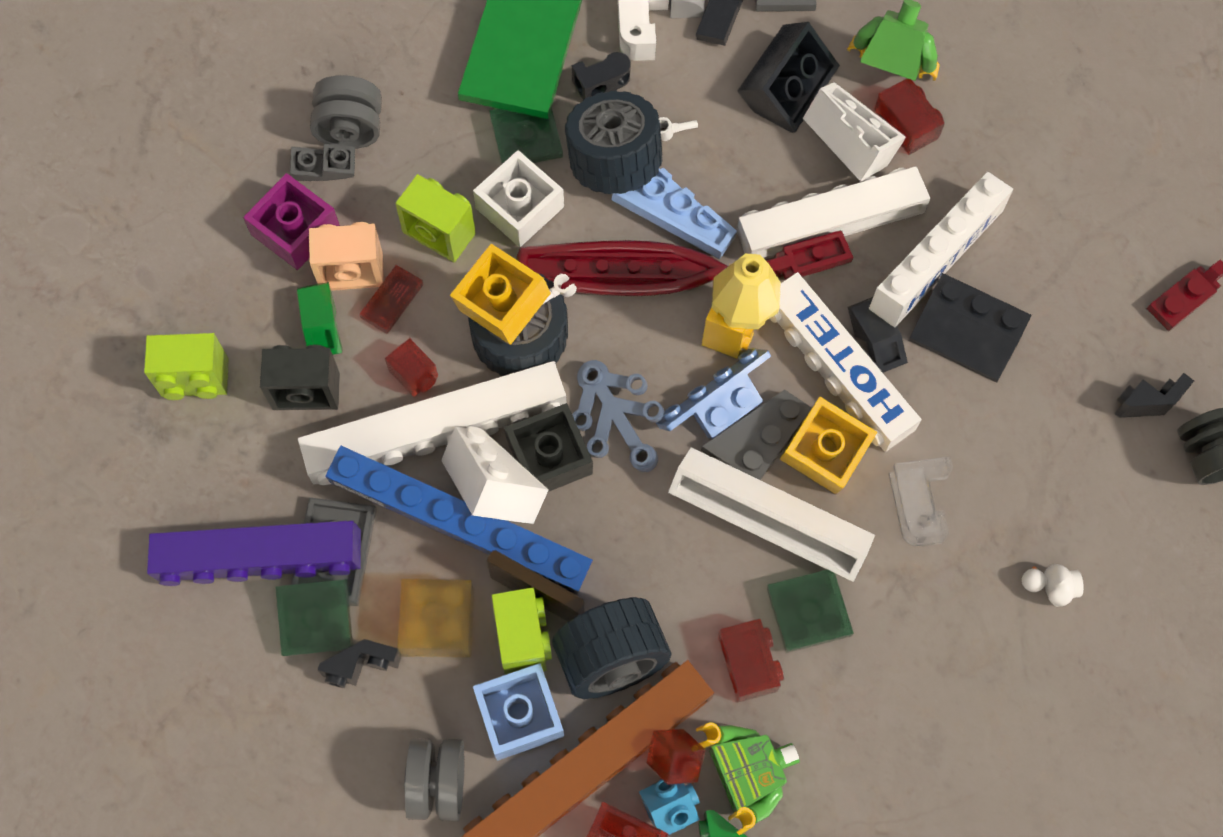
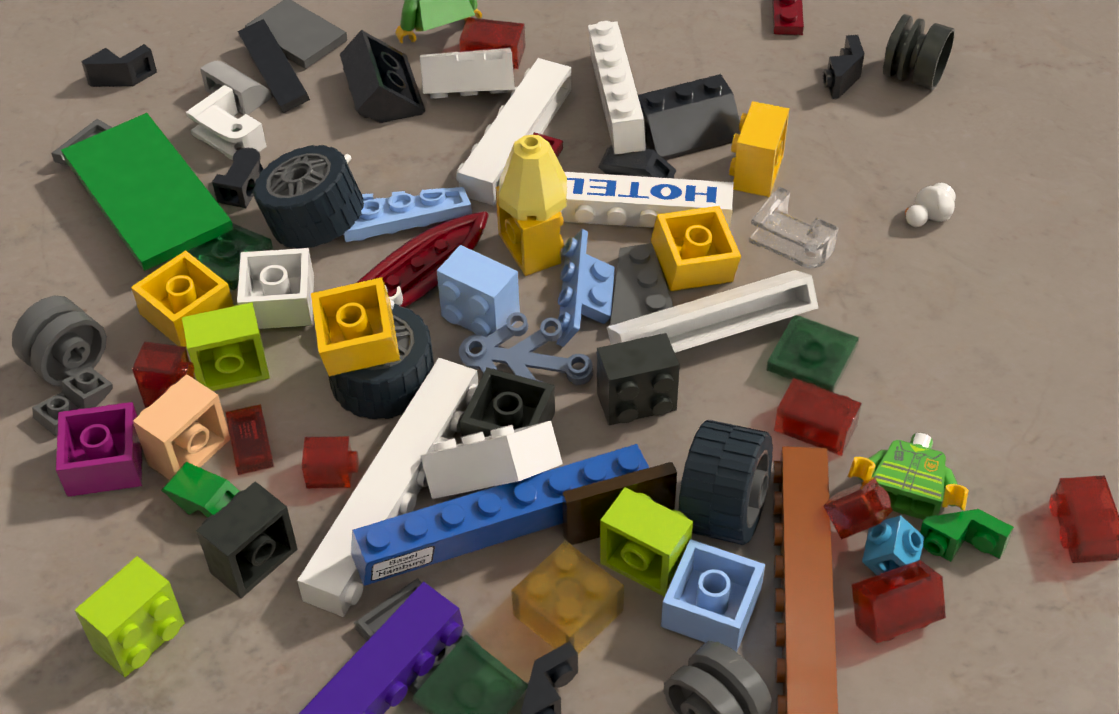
camera: 45 degrees left, 20 degrees down
none -> yellow brick [131,250,234,349]
none -> clear red brick [132,342,195,408]
none -> light blue brick [437,245,520,337]
none -> pearl dark grey brick [597,333,680,425]
none -> yellow brick [729,101,790,197]

